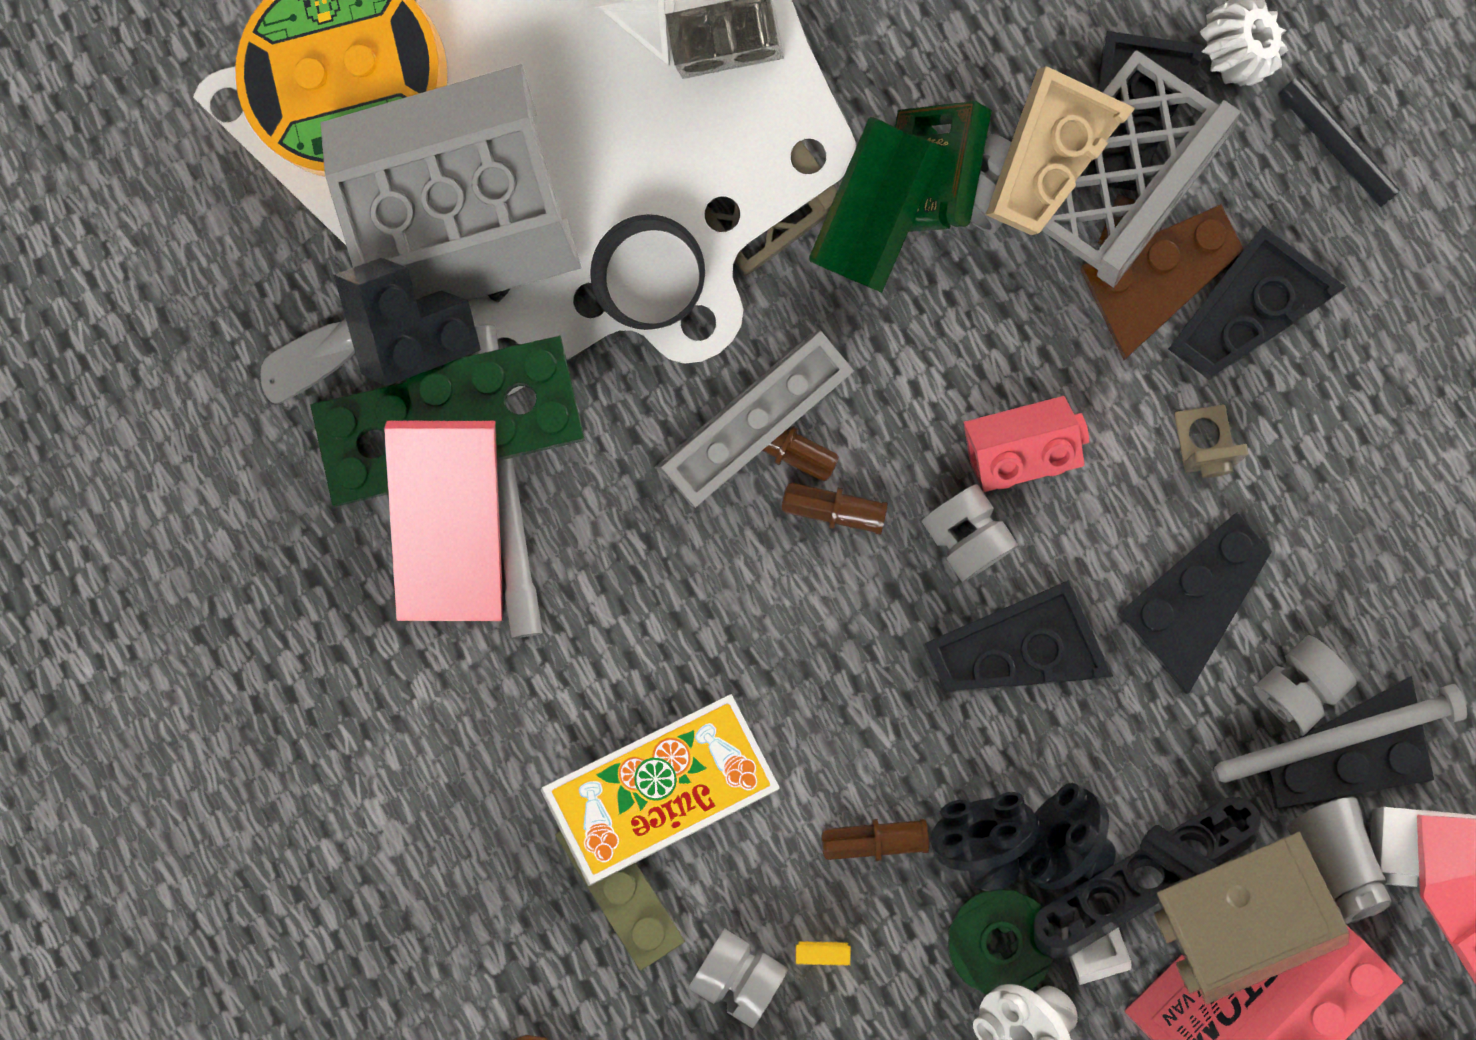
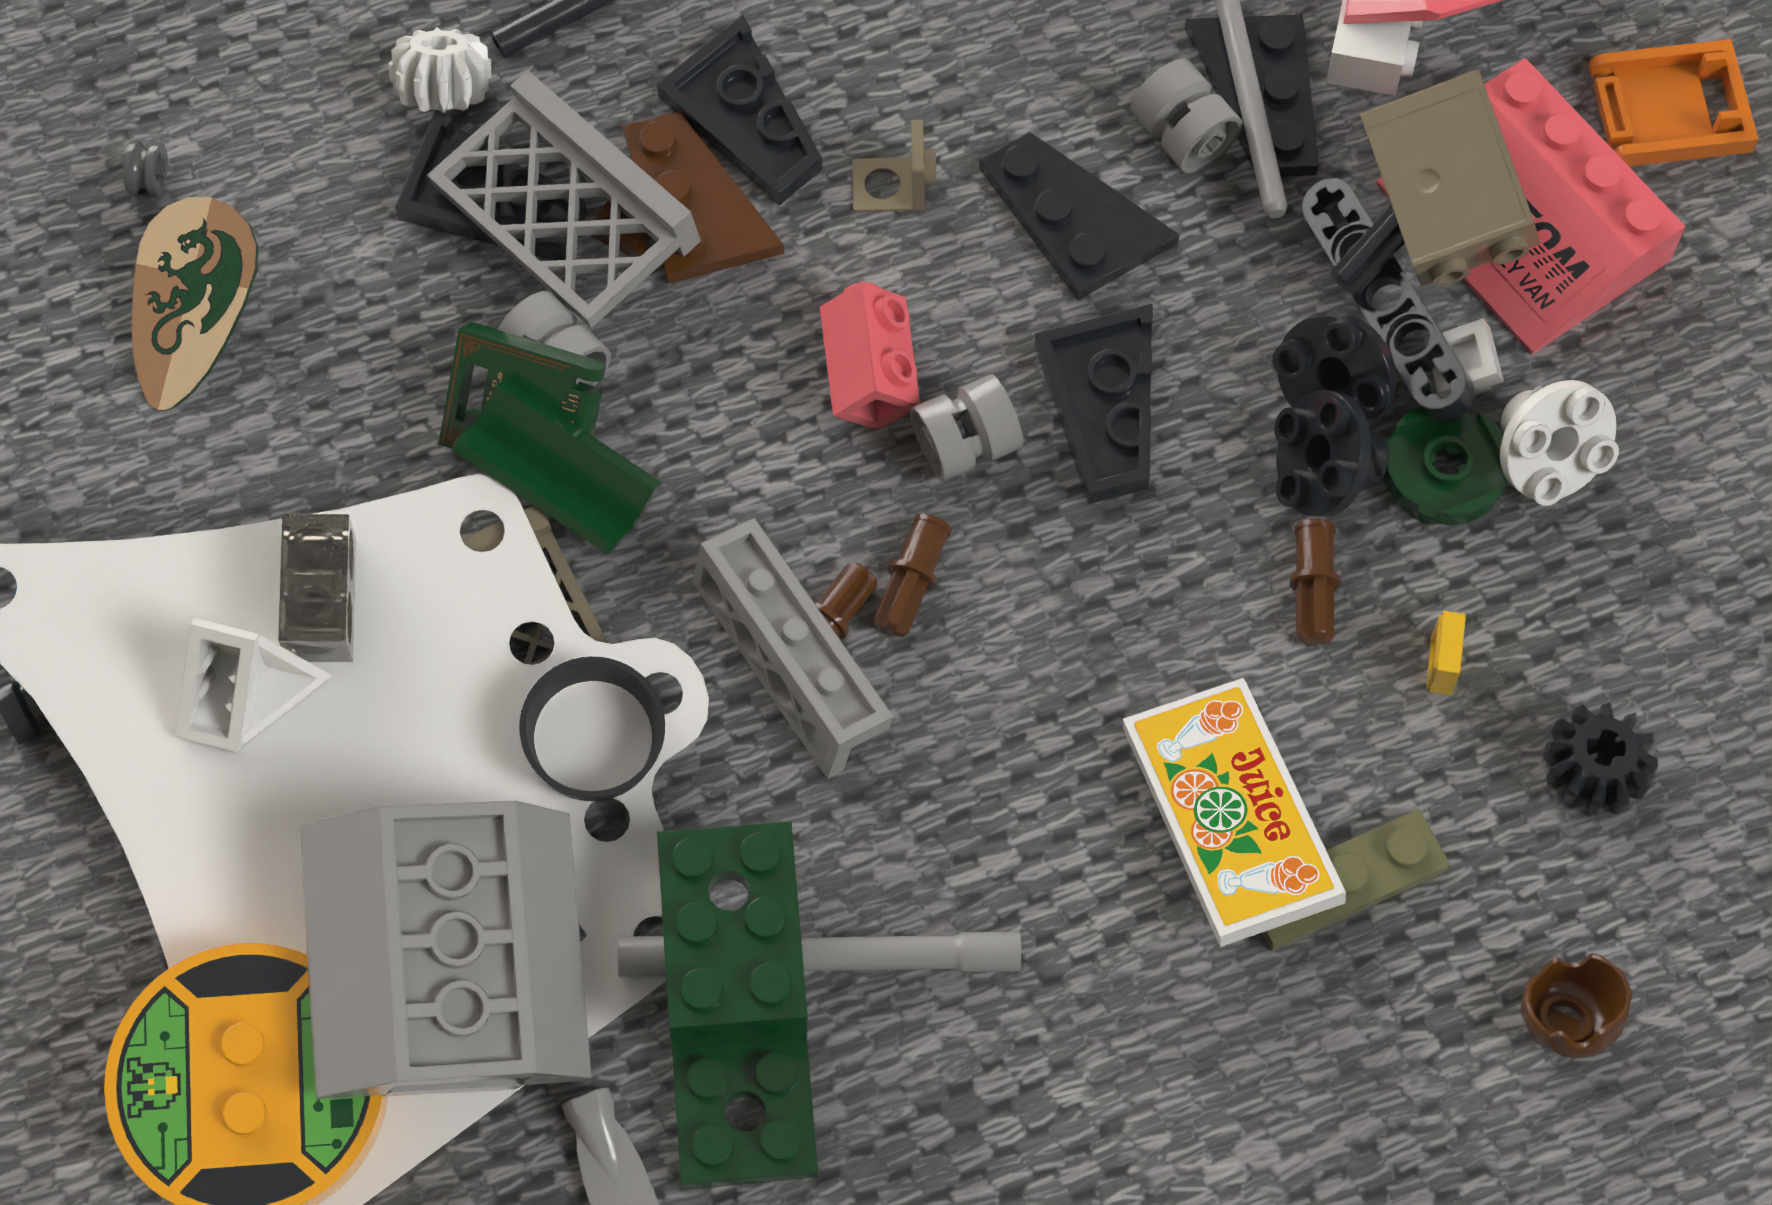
camera: 80 degrees left, 15 degrees down
black brick [334,258,481,386] -> none
tile [384,421,503,621] -> none
light grey wheel [688,928,789,1029] -> none
tan wing [986,66,1135,235] -> none
light grey plant [1287,797,1391,924] -> none

